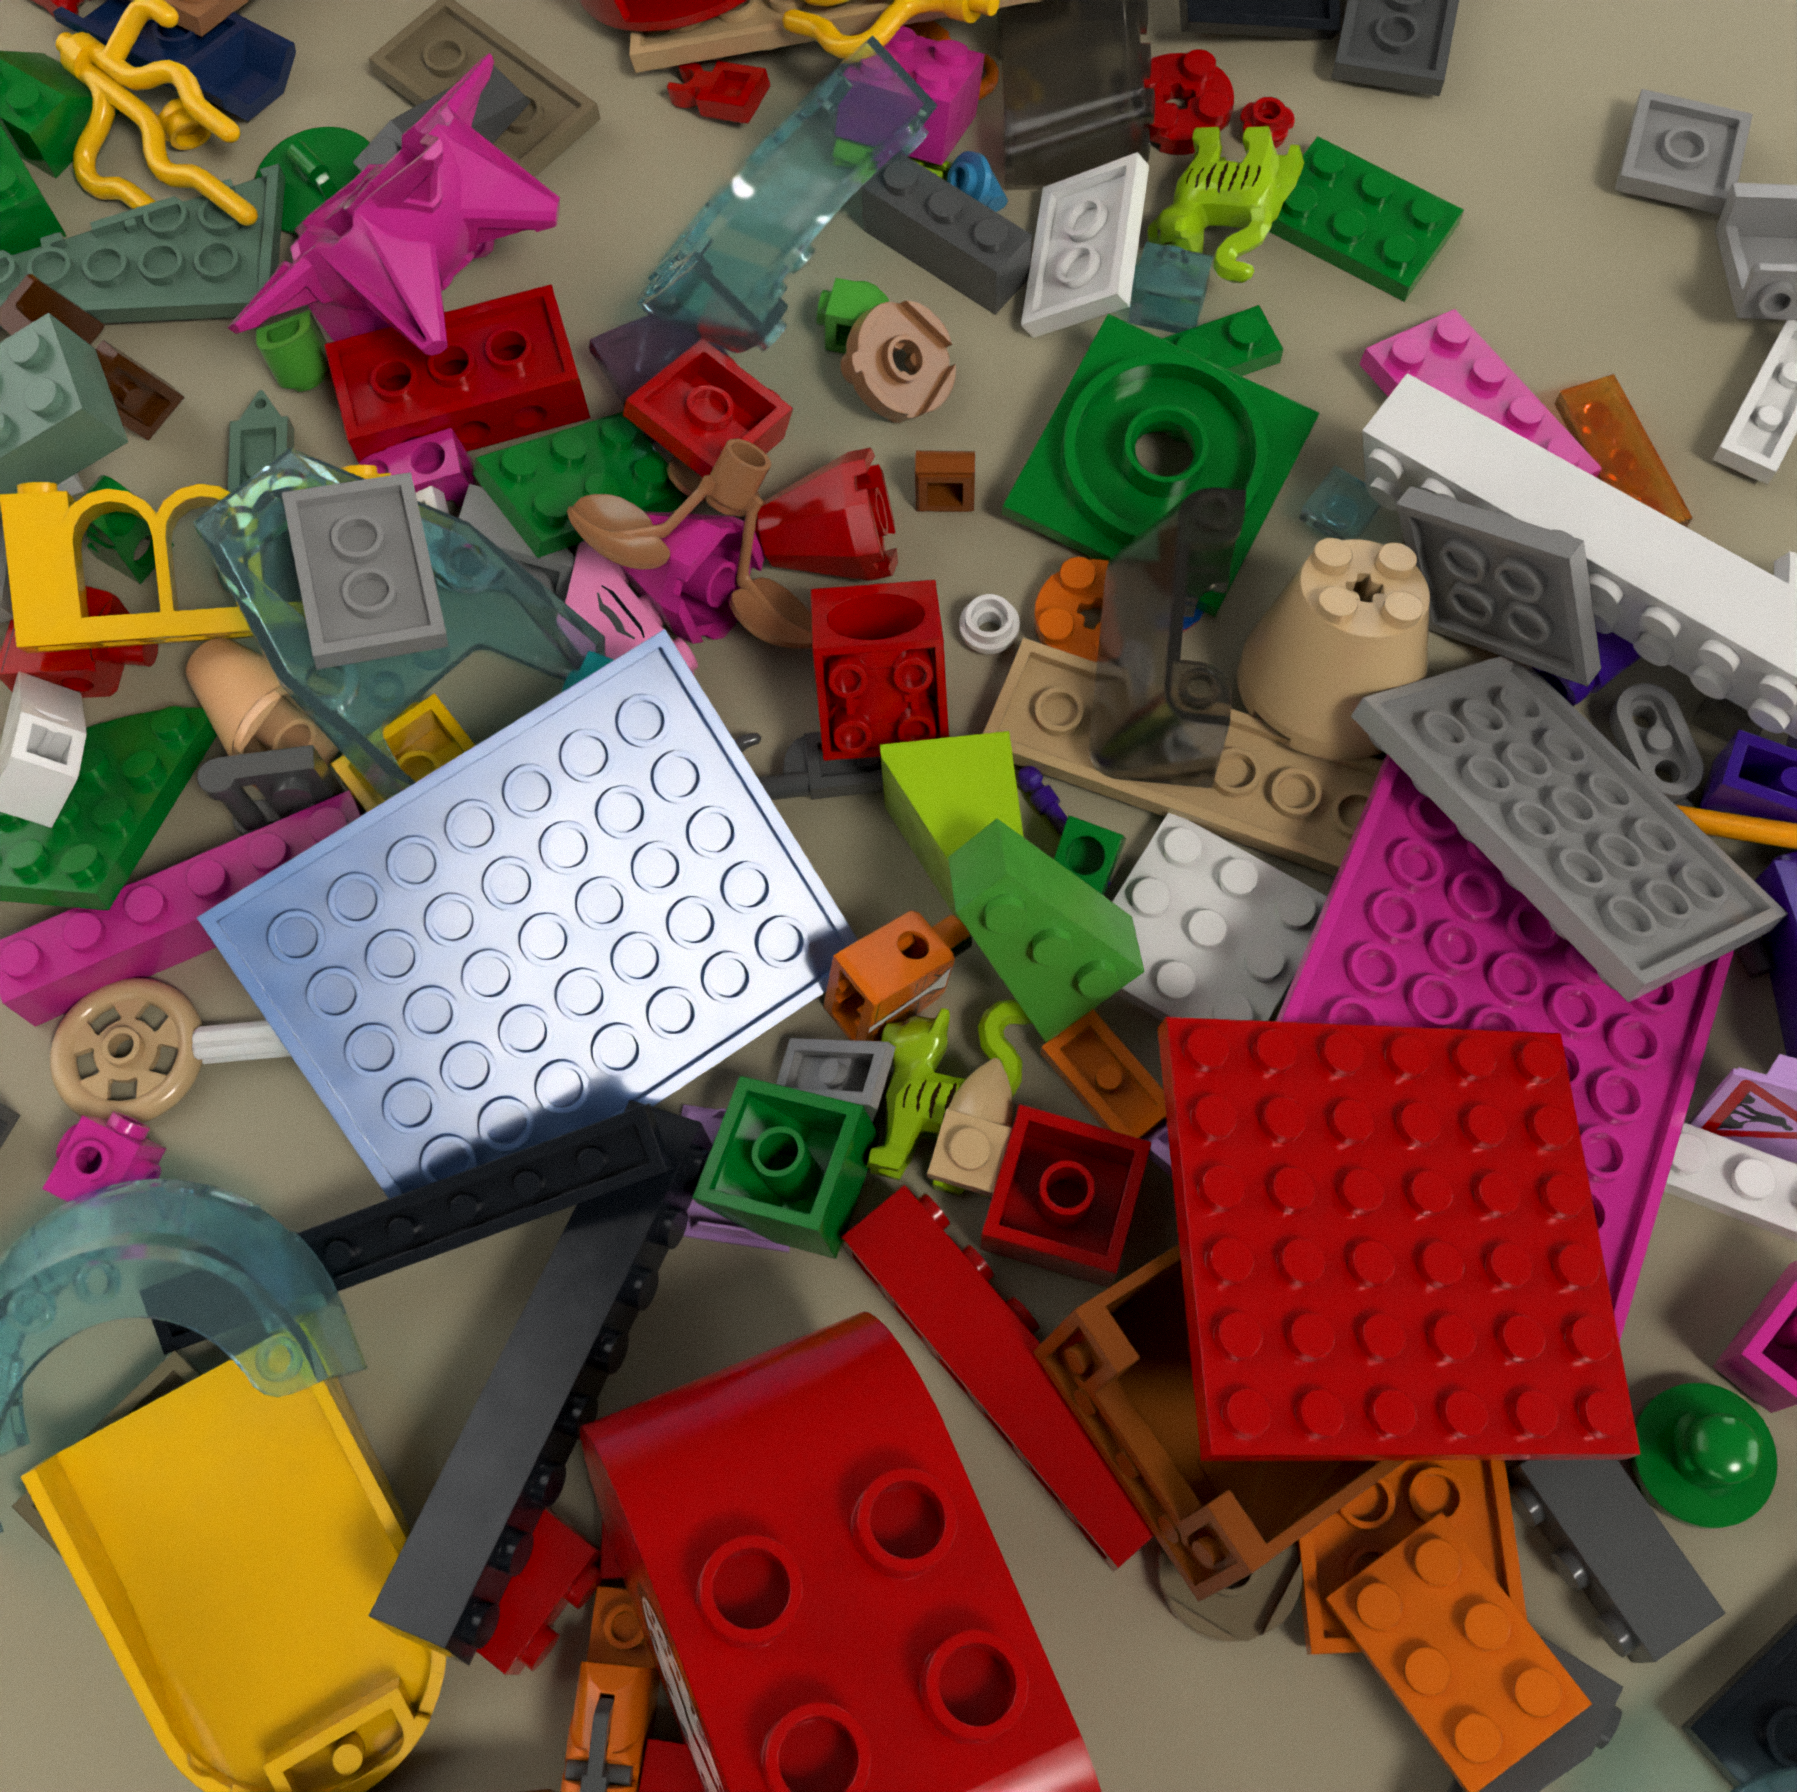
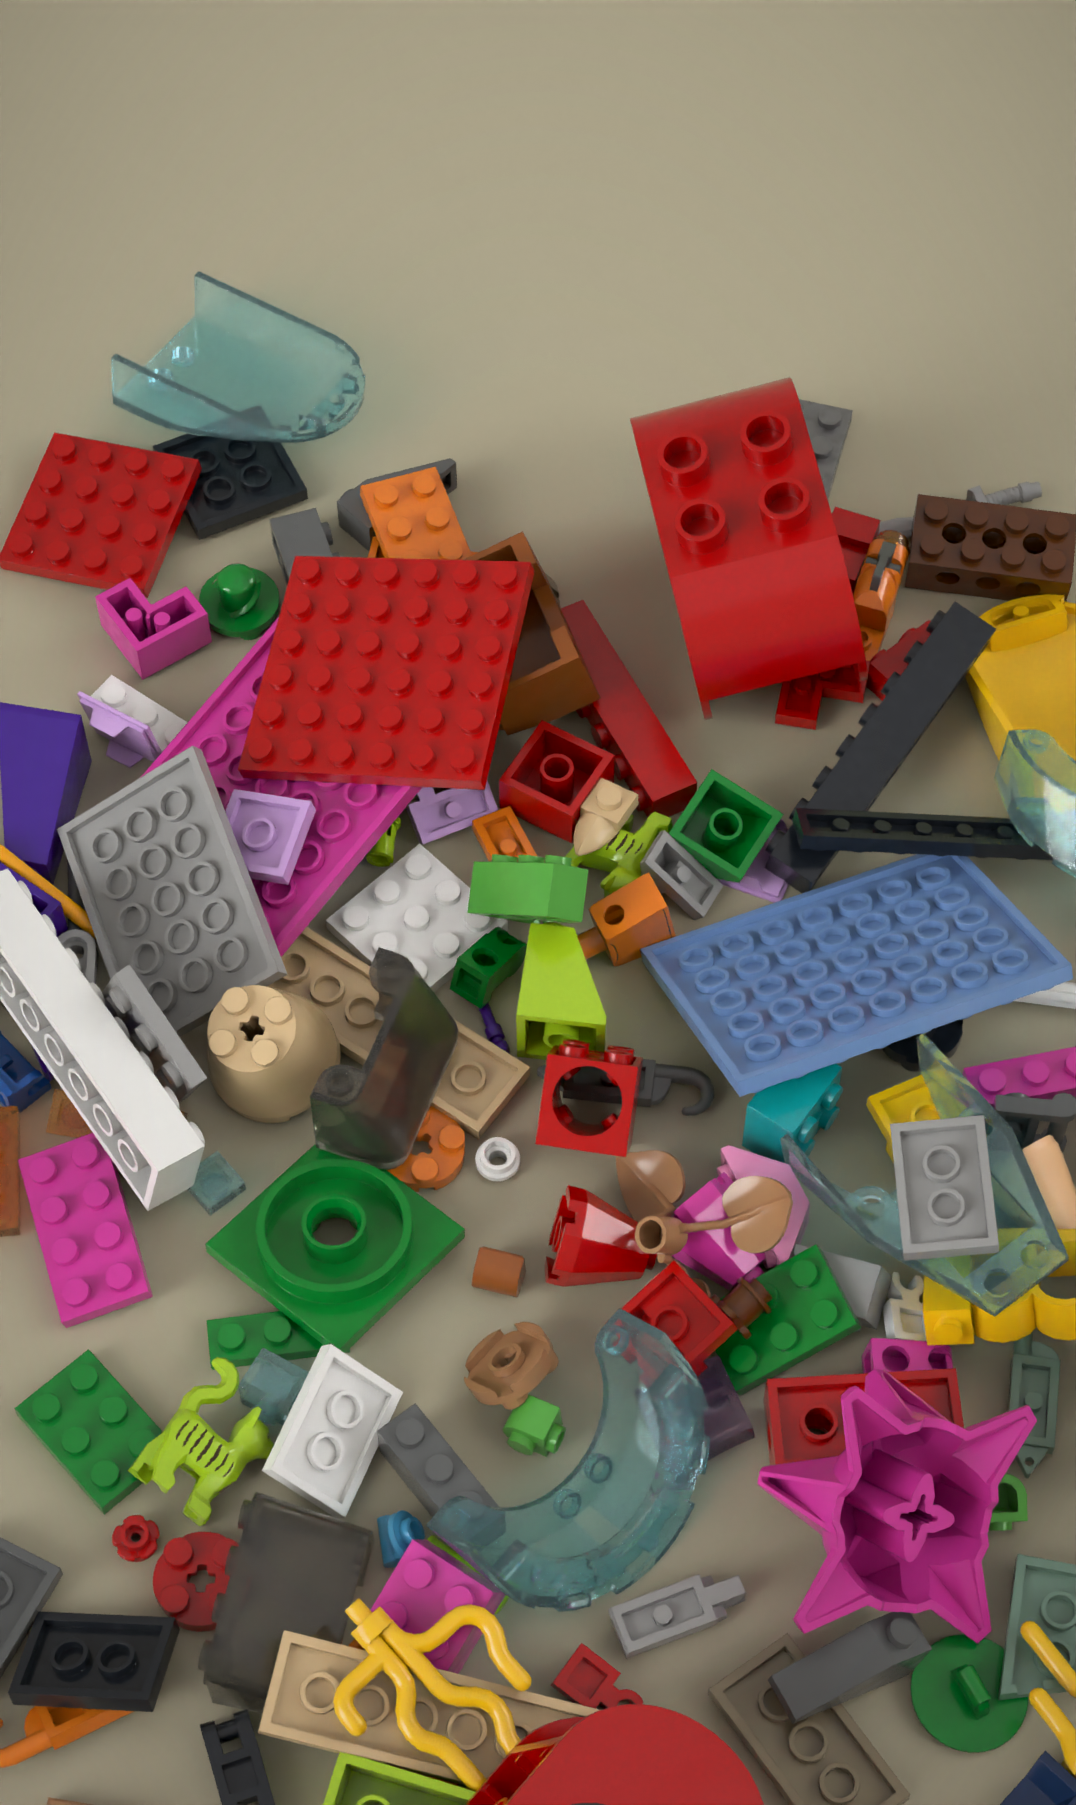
camera: 170 degrees left, 10 degrees down
none -> lavender plate [225,789,316,885]
none -> light grey hinge [608,1574,746,1659]
none -> reddish brown brick [710,1277,772,1340]

